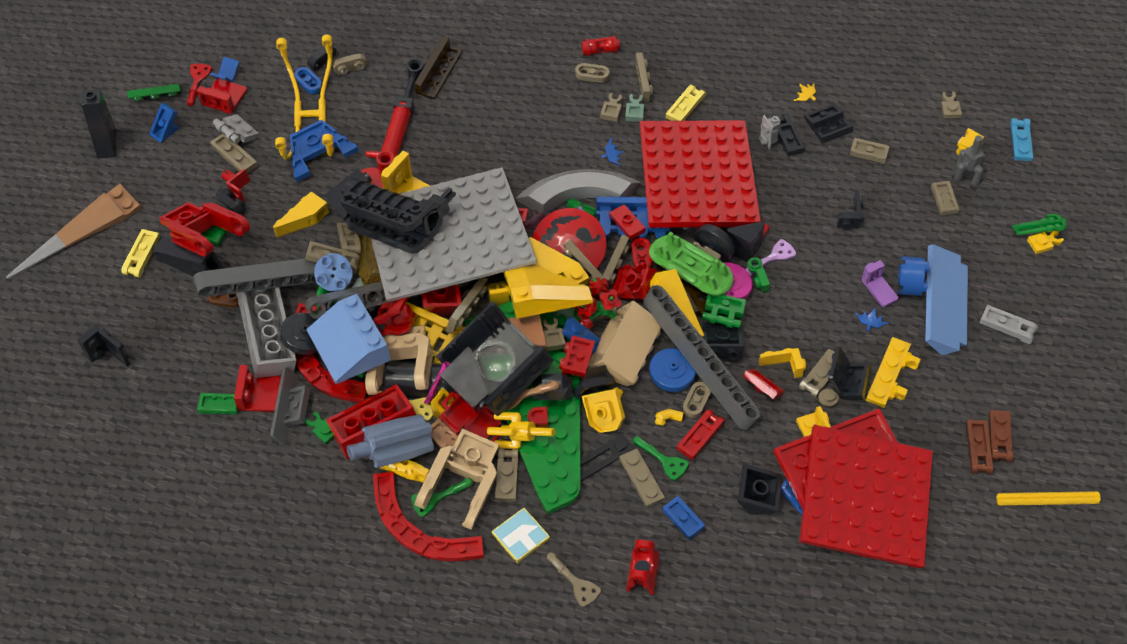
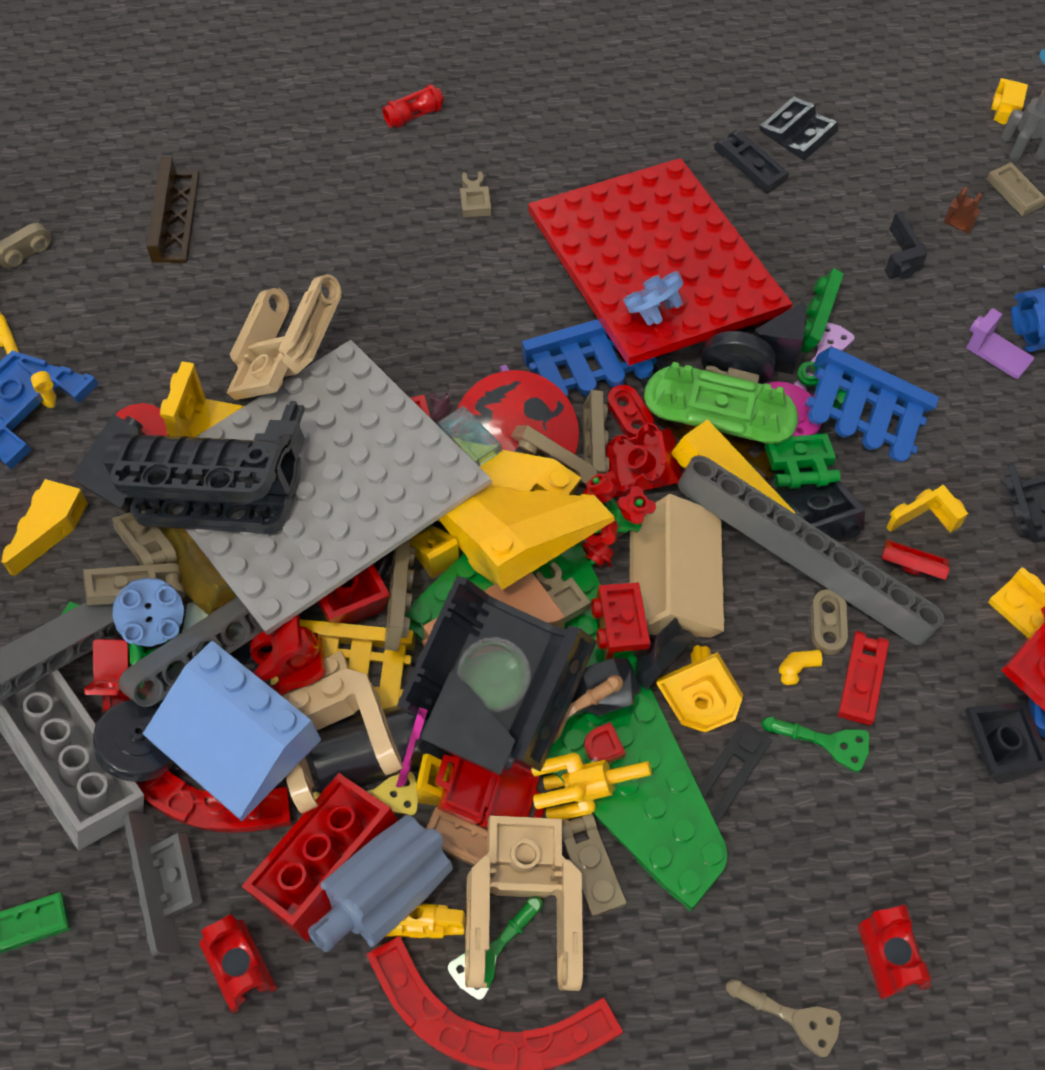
camera: 25 degrees left, 5 degrees up
red bracket [234,365,281,412] -> none
green plate [305,411,334,445] -> none
red piece [365,58,424,171] -> none
tile [491,508,550,563] -> none
light grey brick [515,169,641,216] -> none
blue plate [562,316,601,355] -> none
green piece [567,198,597,217] -> none
dark tan plate [575,63,609,83] -> none
blue piece [601,138,624,166] -> none
red plate [609,205,646,240] -> none
dark tan plate [619,449,665,508] -> none
sand green plate [625,94,644,122] -> none
dark tan plate [635,52,653,102] -> none
blue wheel [649,348,696,392] -> none
blue plate [662,496,705,540] -> none
light yellow plate [666,85,706,121] -> none
light grey hinge [759,115,780,150] -> none
yellow piece [794,84,816,101] -> none
dark tan plate [799,349,834,398] -> none
dark tan plate [818,388,839,407] -> none
dark tan plate [850,138,889,164] -> none
blue piece [855,308,889,331] -> none
dark tan plate [941,92,962,118] -> none
none -> red bracket [84,639,130,695]
none -> red piece [199,914,278,1014]
none -> tan plate [227,274,341,400]
none -> clear light blue plate [438,406,502,466]
none -> medium blue plate [623,271,684,326]
none -> green plate [800,268,844,354]
none -> blue fence [805,346,939,462]
none -> copper plate [943,187,983,234]

